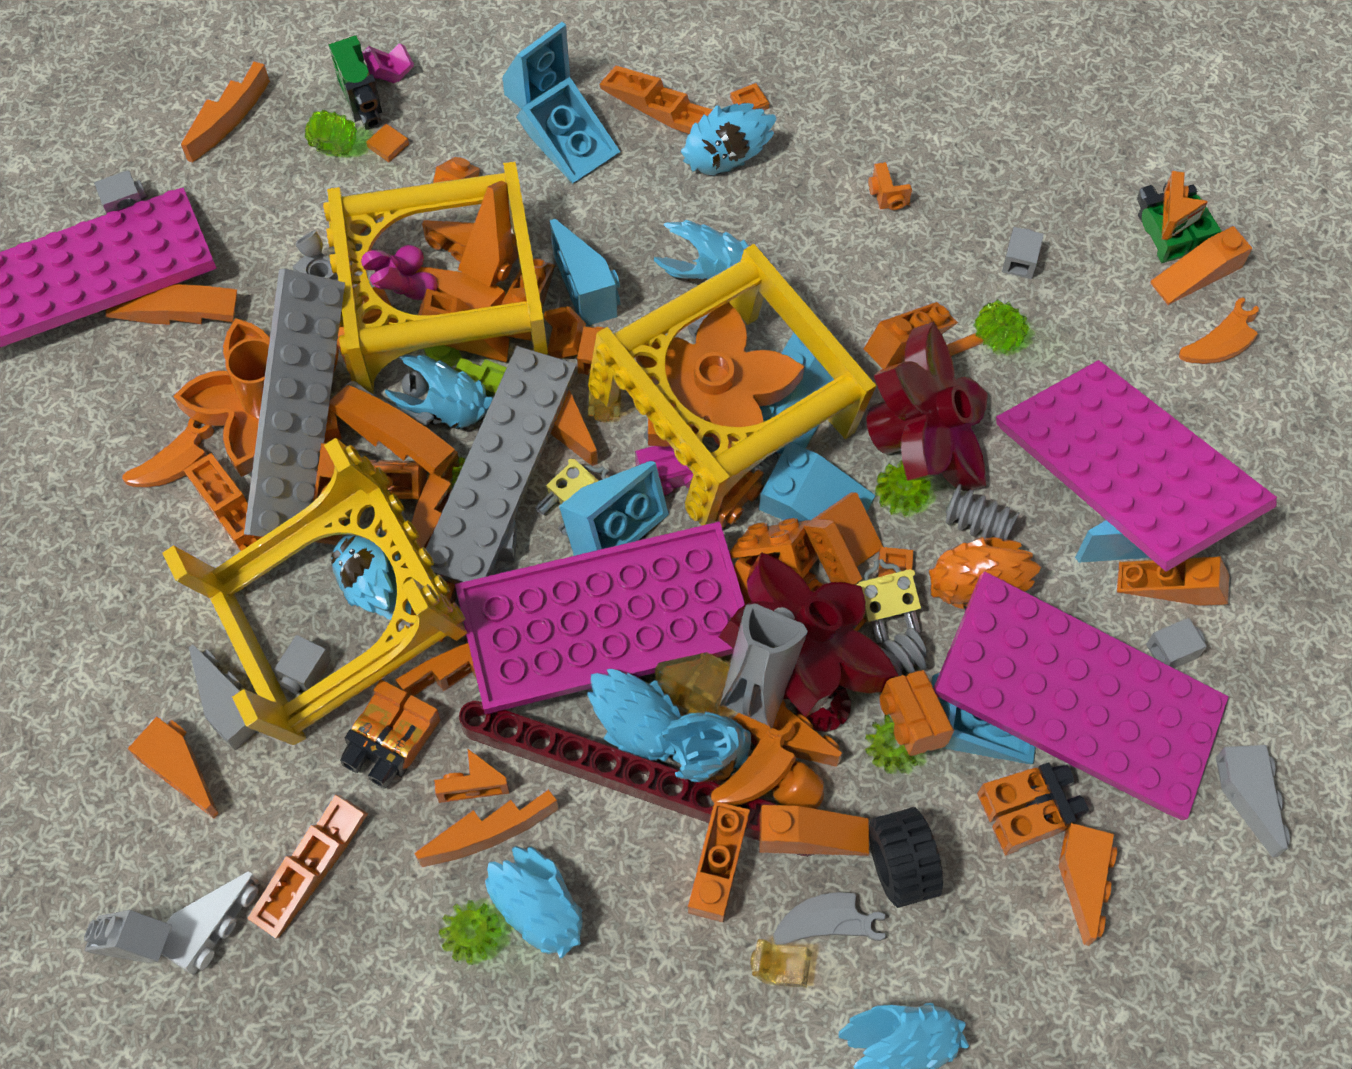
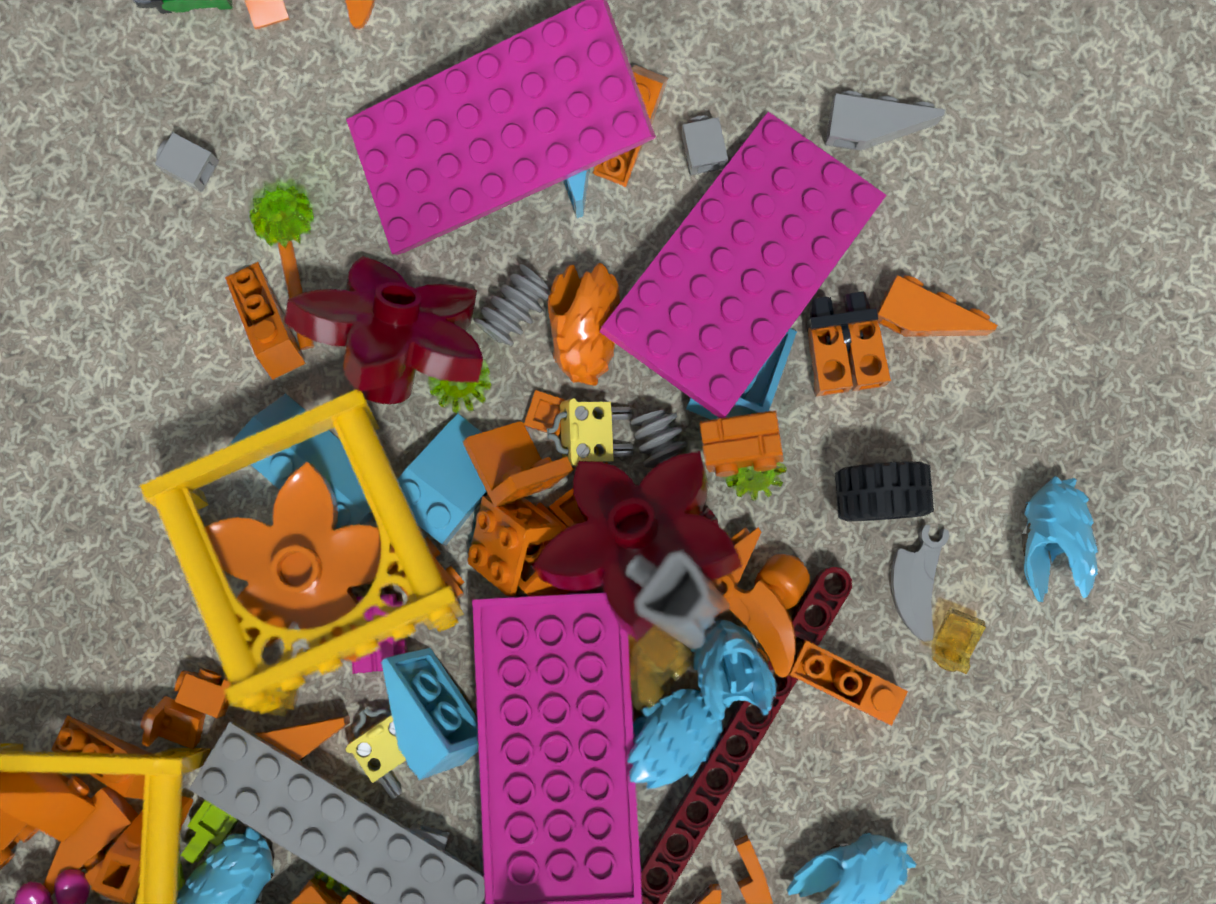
camera: 80 degrees left, 20 degrees up
medium azure slope [549,219,621,326] -> none
medium azure head [654,220,749,285] -> none
orange slope [759,805,869,856] -> none
orange bracket [868,162,912,210] -> none

